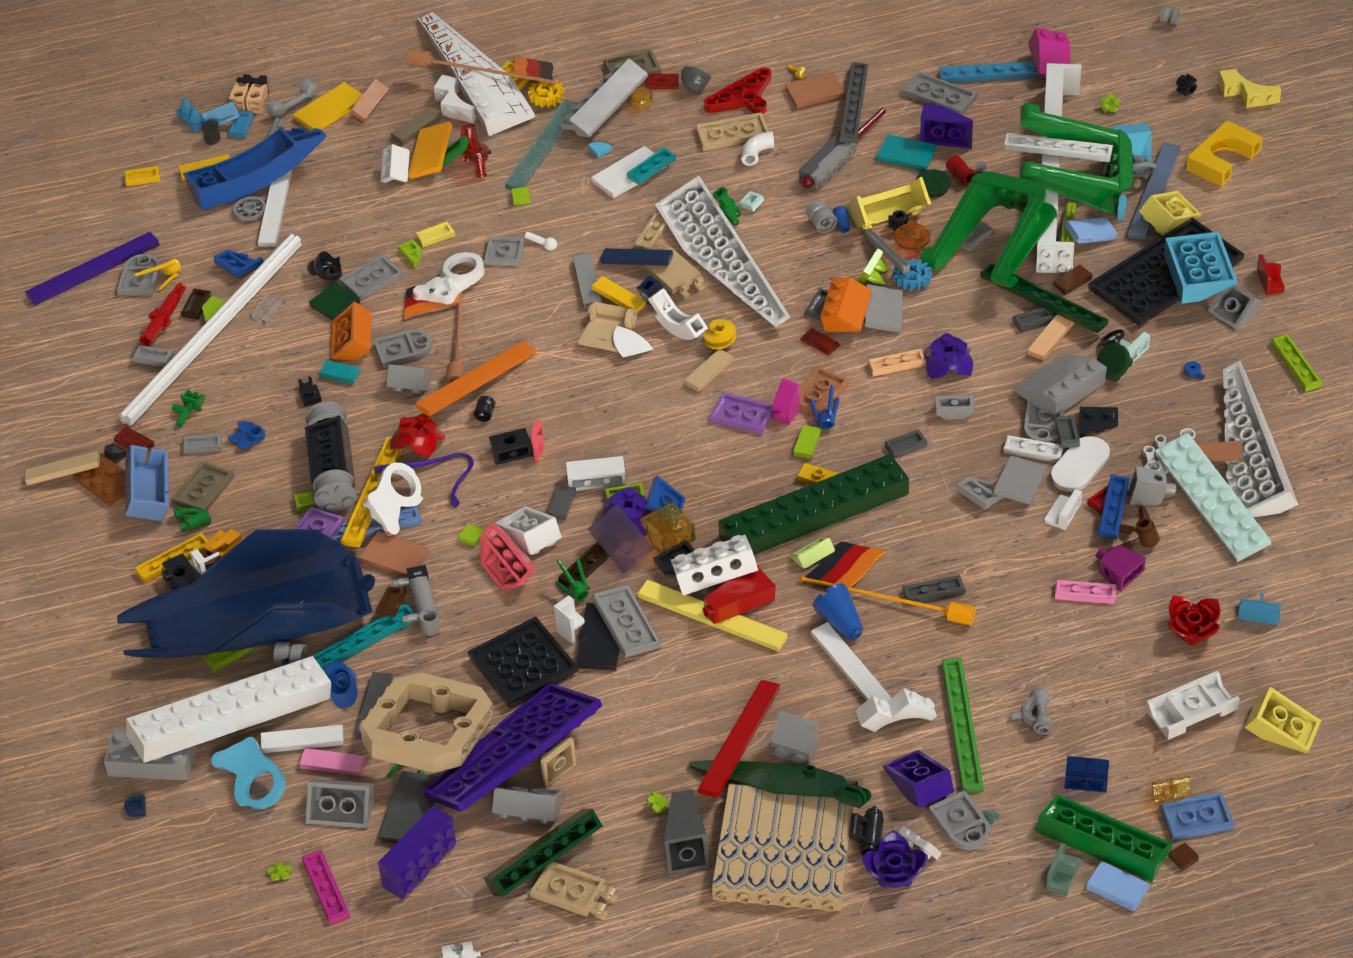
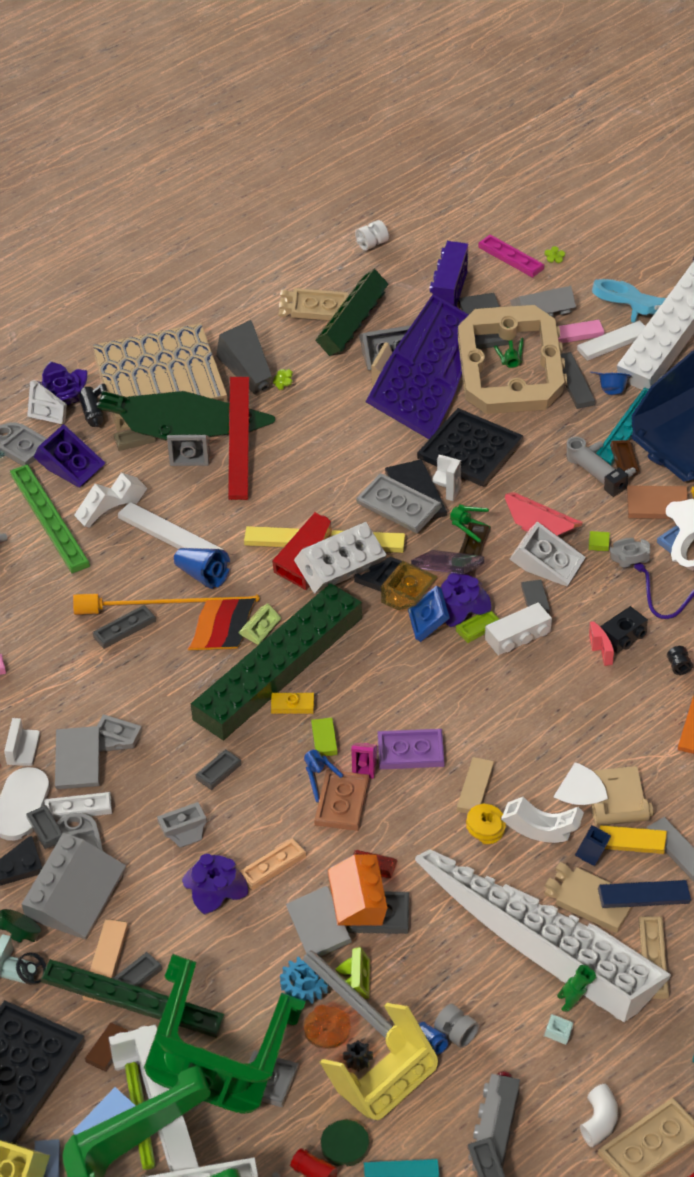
camera: 155 degrees right, 0 degrees up
none -> light grey plate [610,538,651,567]

